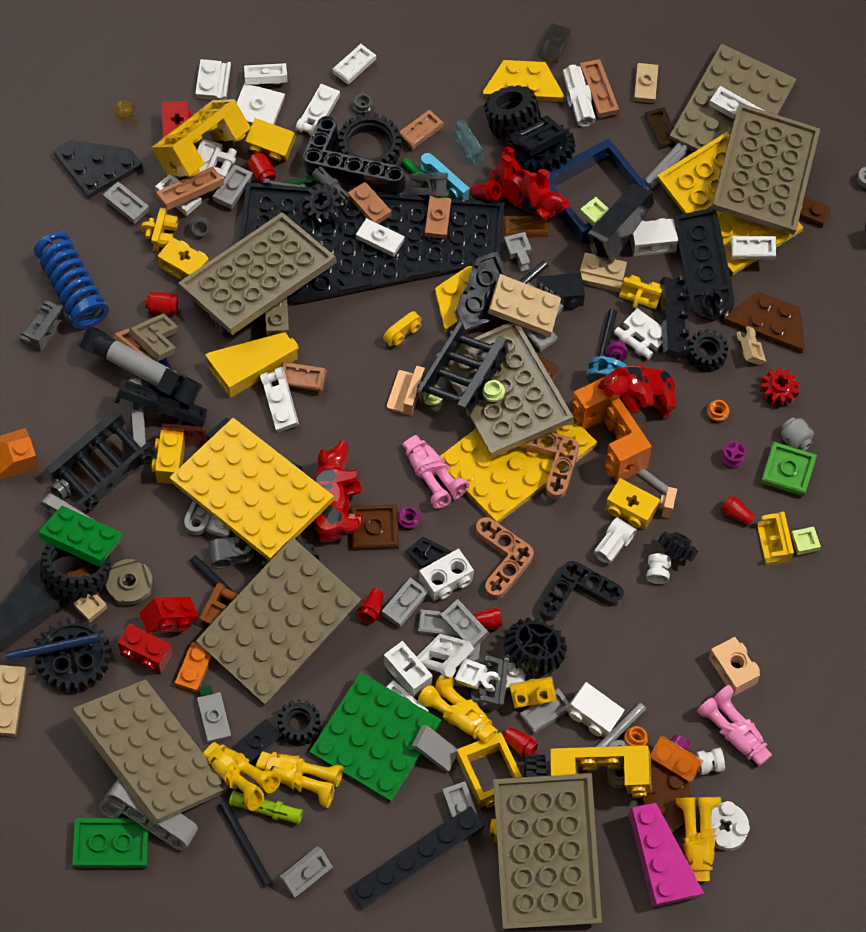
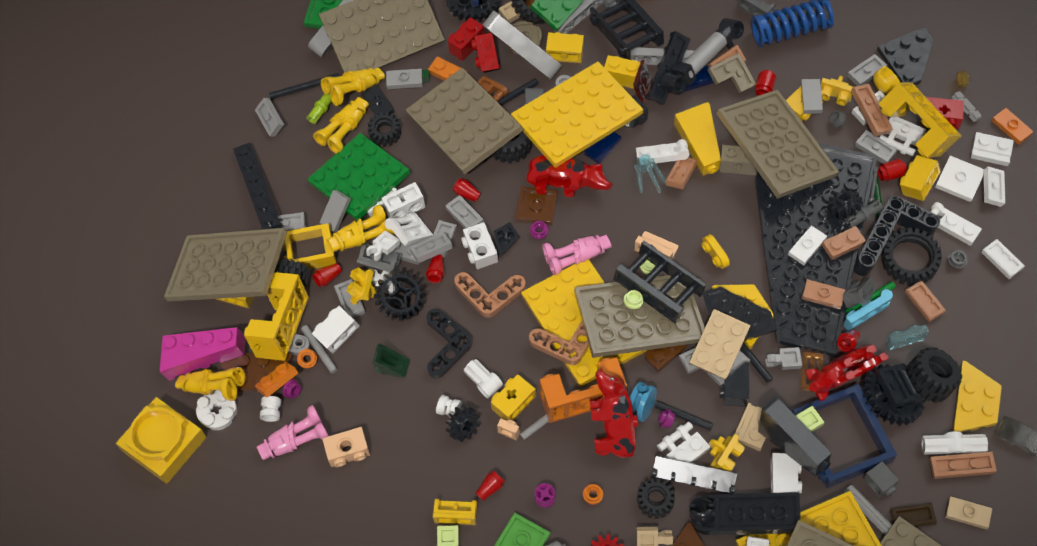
camera: 110 degrees right, 0 degrees up
none -> yellow container [116,397,207,484]
none -> clear green slope [372,343,410,378]
none -> light grey beam [482,10,562,79]
none -> yellow brick [546,32,584,63]
none -> clear light blue plant [634,154,670,193]
none -> light grey tile [801,79,823,114]
none -> dark grey brick [863,462,899,498]
none -> yellow hair [873,66,900,94]
none -> light grey axle [952,91,982,122]
none -> orange plate [992,108,1033,145]

